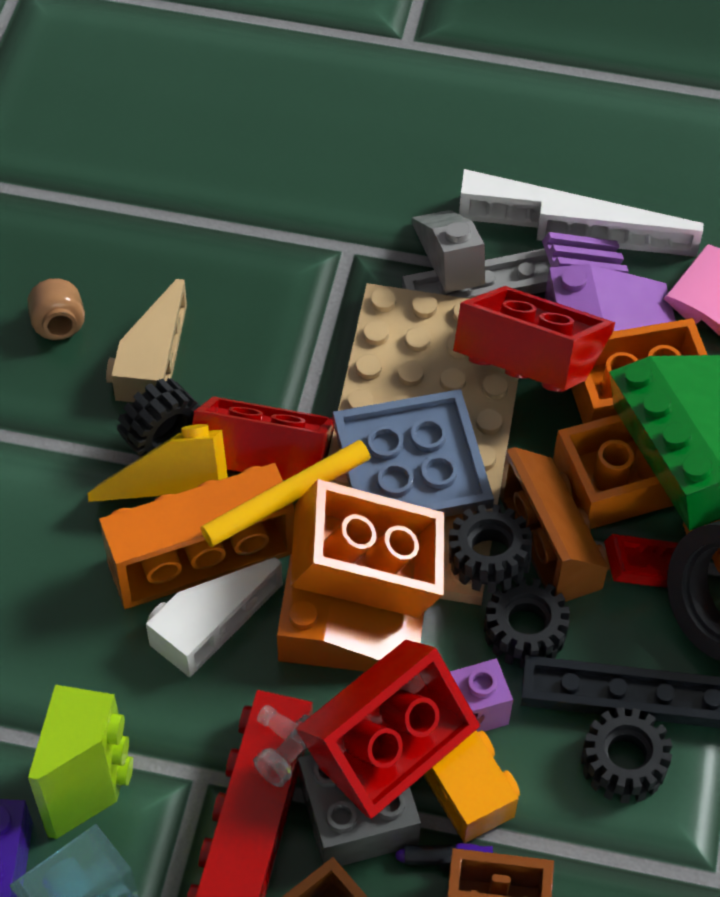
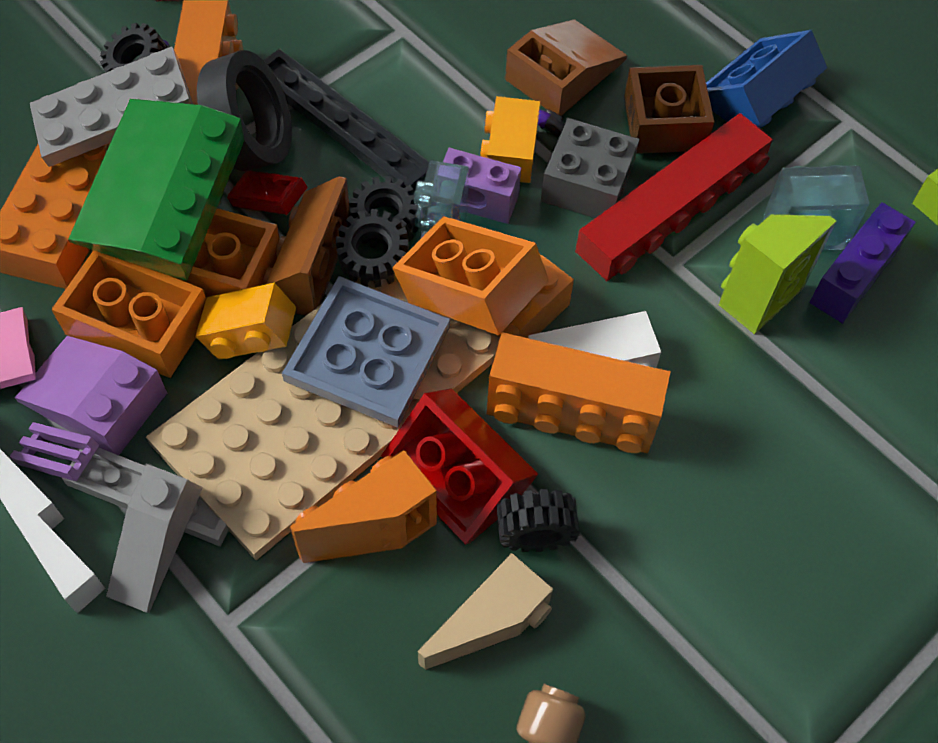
camera: 145 degrees left, 5 degrees up
yellow slope [87,424,228,502] -> none
yellow piece [200,440,370,547] -> none
clear piece [253,705,310,787] -> none
red slope [295,639,480,819] -> none
red slope [453,286,615,392] -> none
black tyre [581,707,672,803] -> none
none -> light orange brick [195,282,296,360]
none -> orange slope [290,450,437,563]
none -> clear light blue brick [414,160,469,238]

